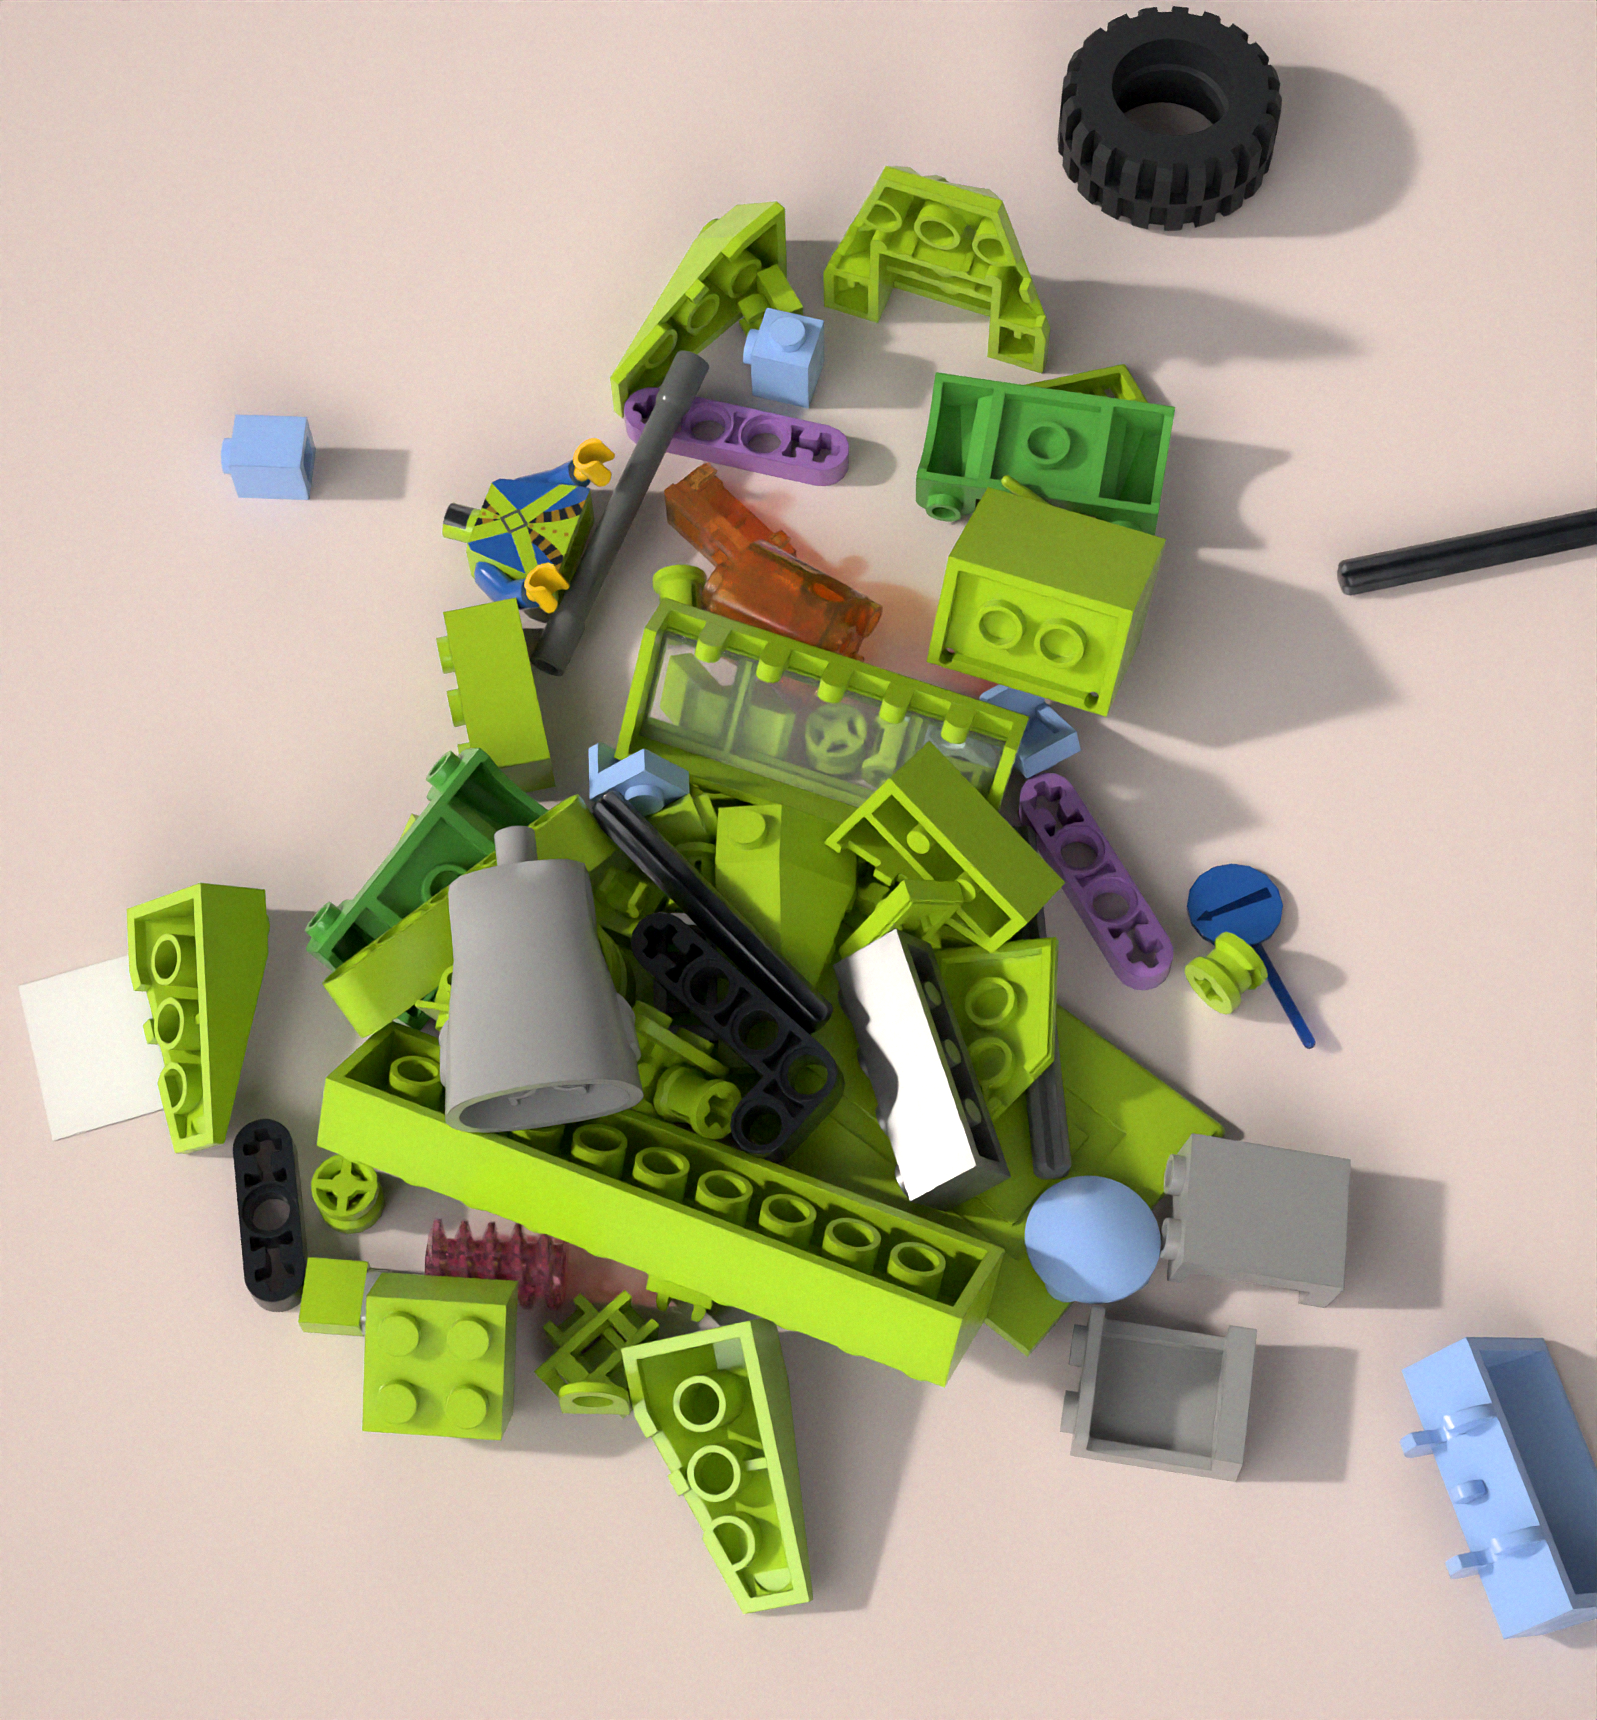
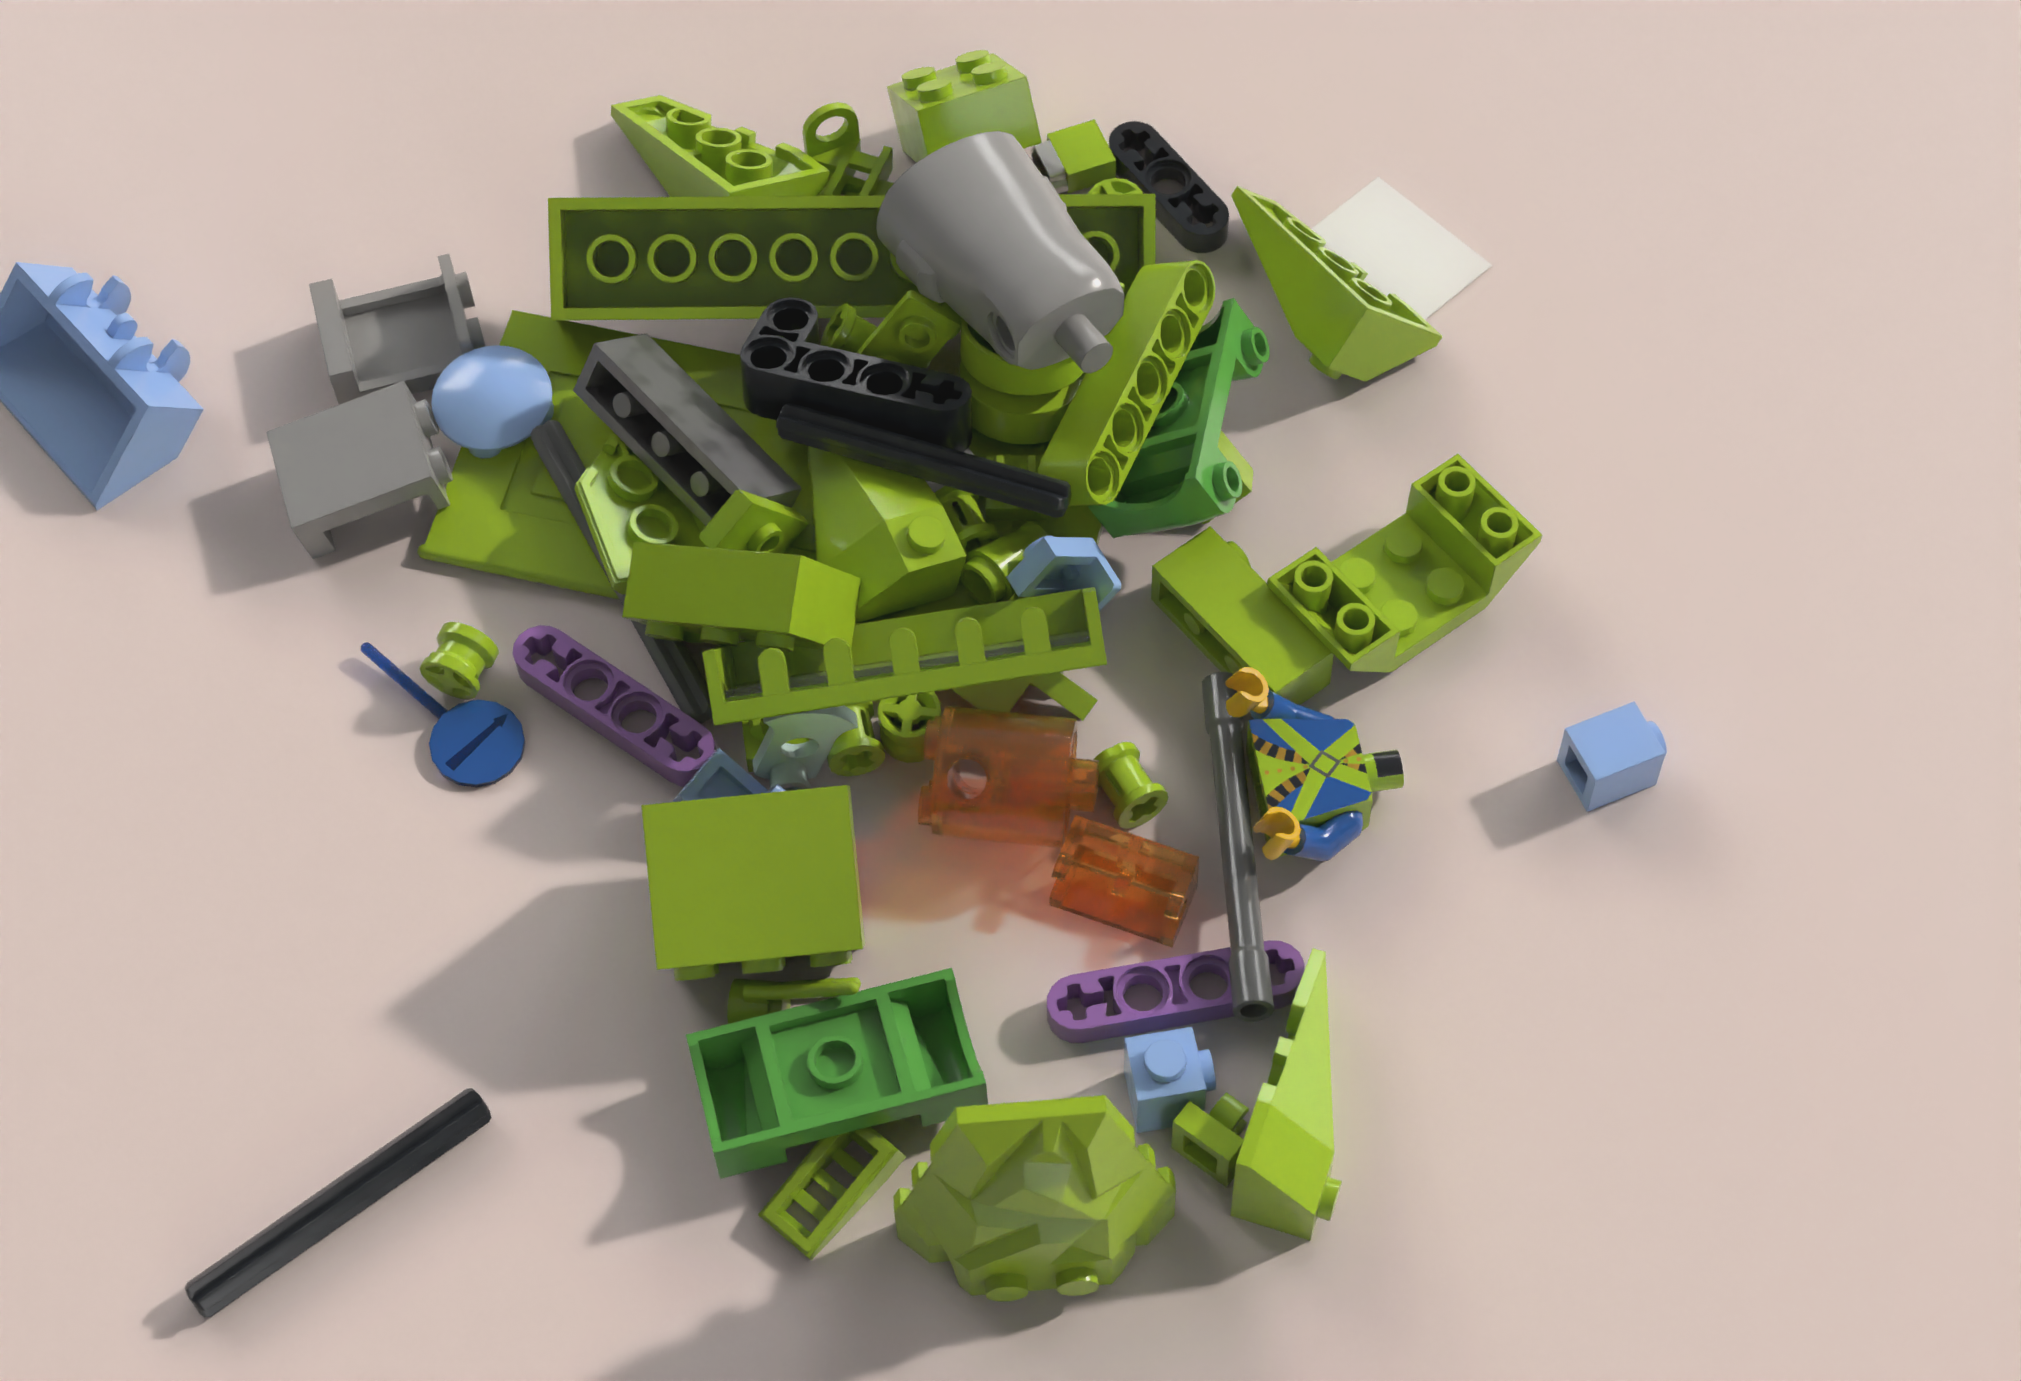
camera: 155 degrees right, 5 degrees down
none -> lime slope [1267,454,1542,672]

